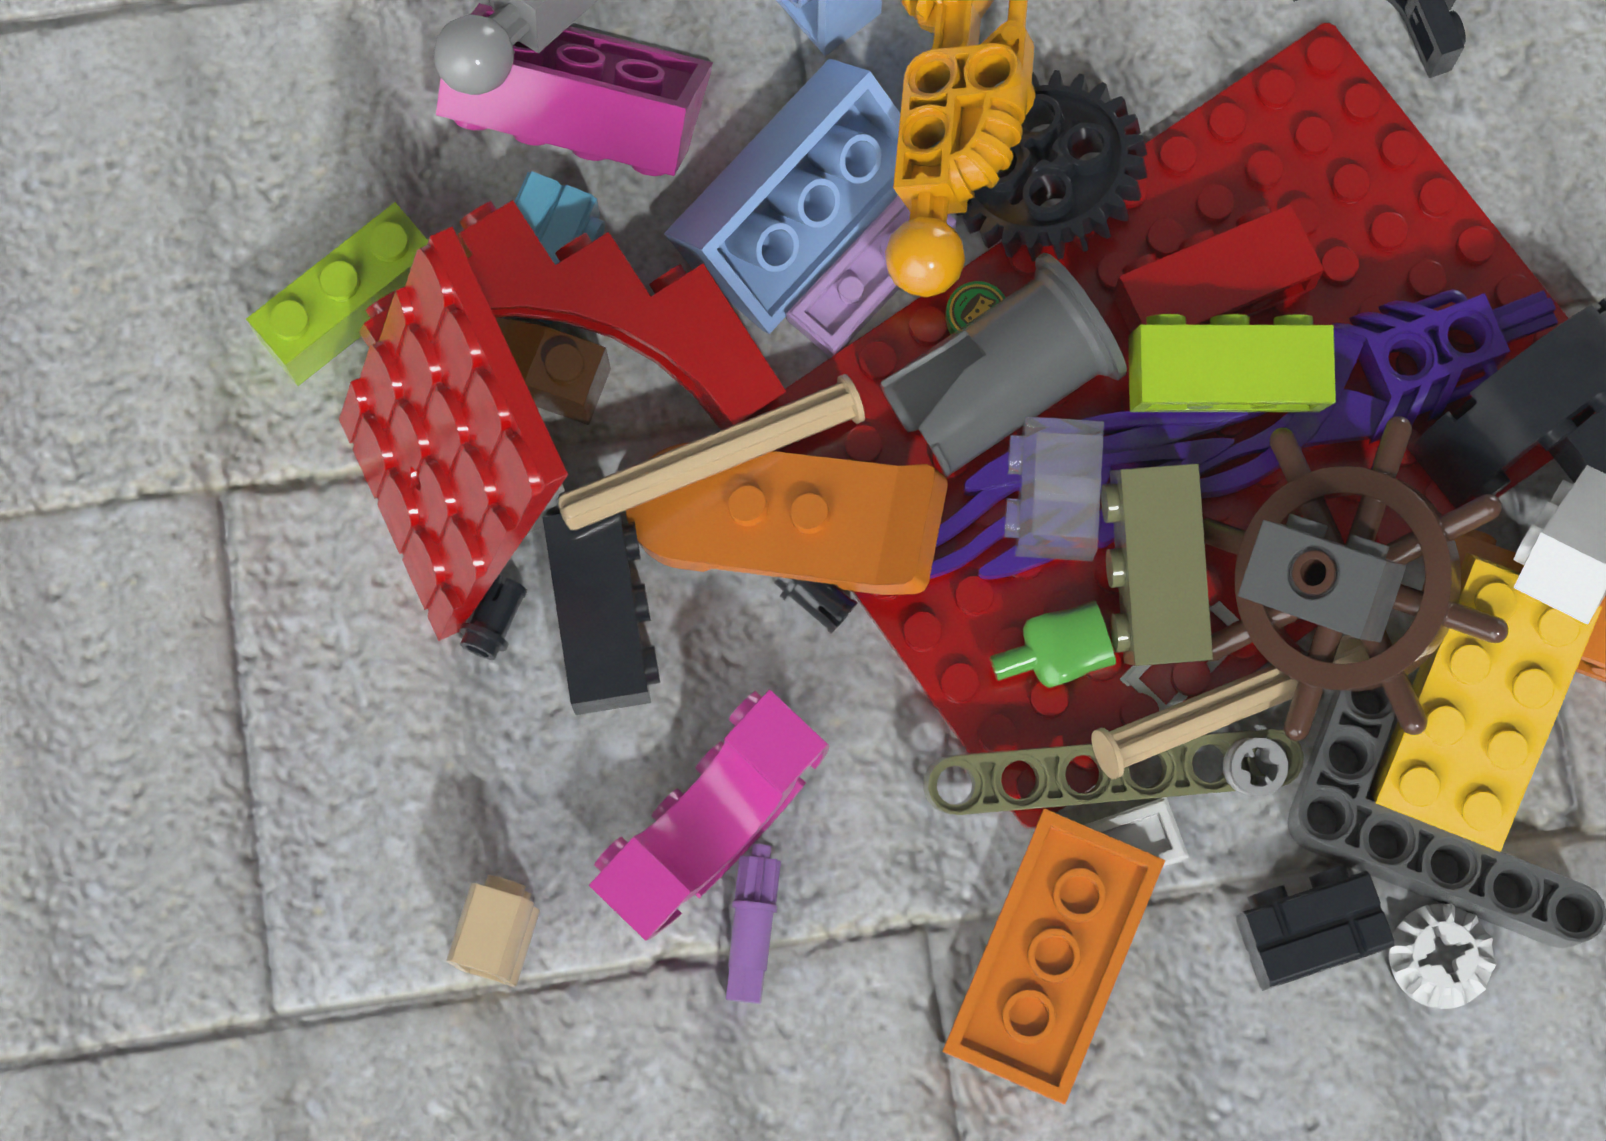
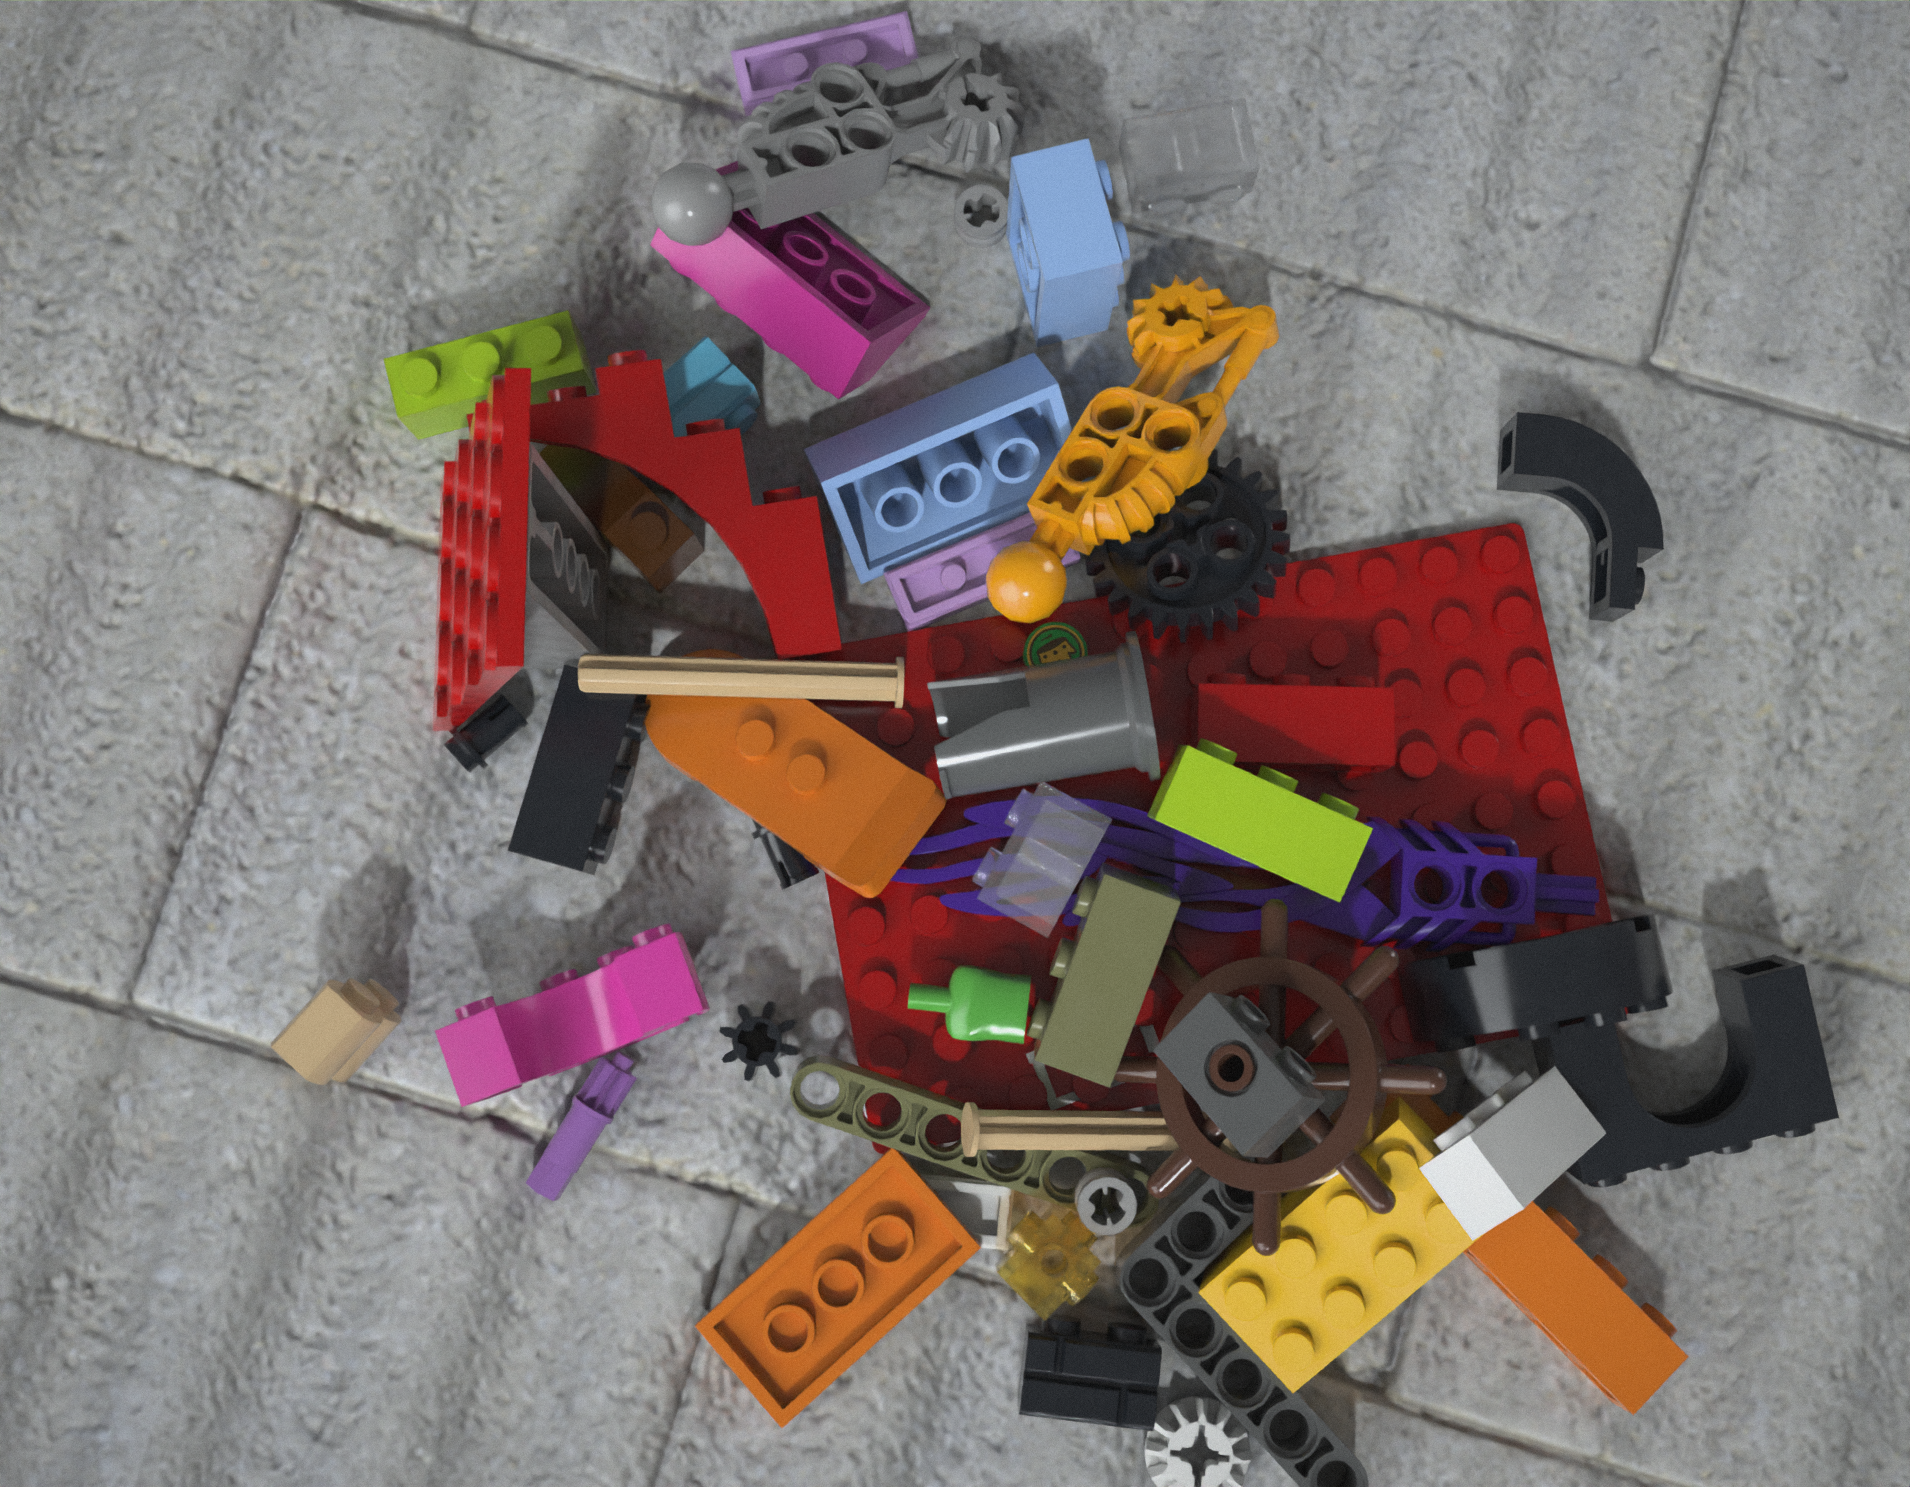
camera: 25 degrees right, 5 degrees up
none -> black gear [719,1001,800,1081]
none -> clear yellow brick [995,1207,1101,1321]

